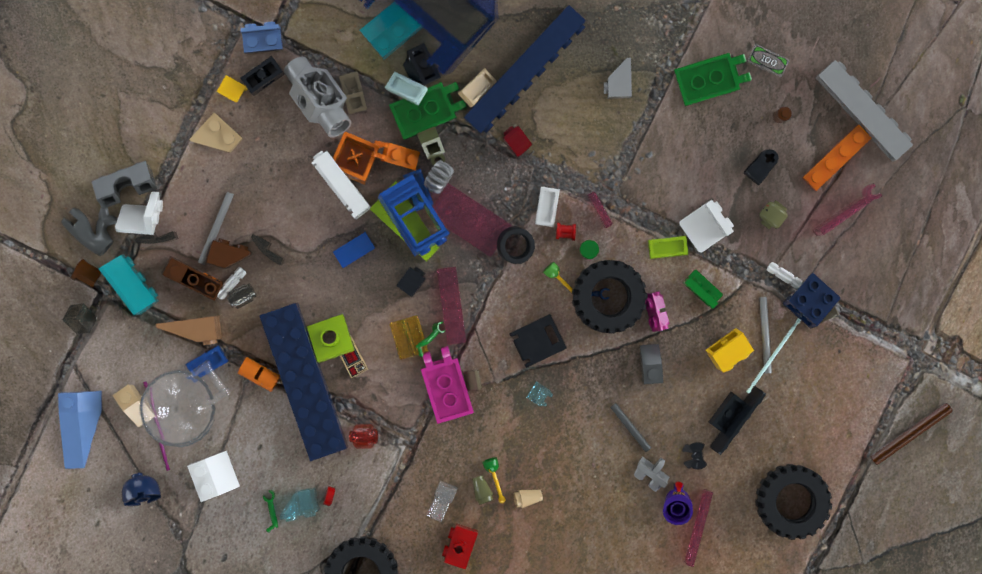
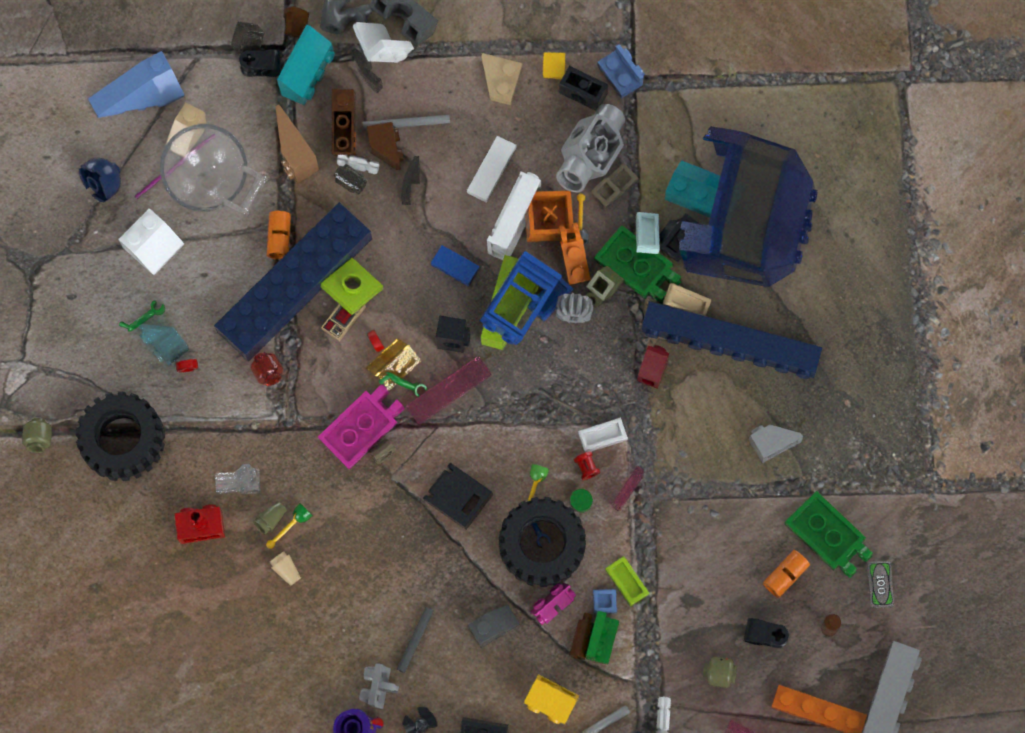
camera: 60 degrees right, 15 degrees down
blue tile [185,345,229,381] -> none
clear pink tile [427,183,512,257] -> none
black tyre [497,227,535,264] -> none
clear light blue tile [526,381,553,407] -> none
white bracket [679,200,734,252] -> none
none -> black piece [239,49,281,77]
none -> red tile [367,330,385,352]
none -> white tile [467,136,517,203]
none -> reddish brown cylinder [569,613,594,660]
none -> yellow hinge [571,193,589,245]
none -> medium blue tile [593,589,617,614]
none -> orange pin [763,550,810,598]

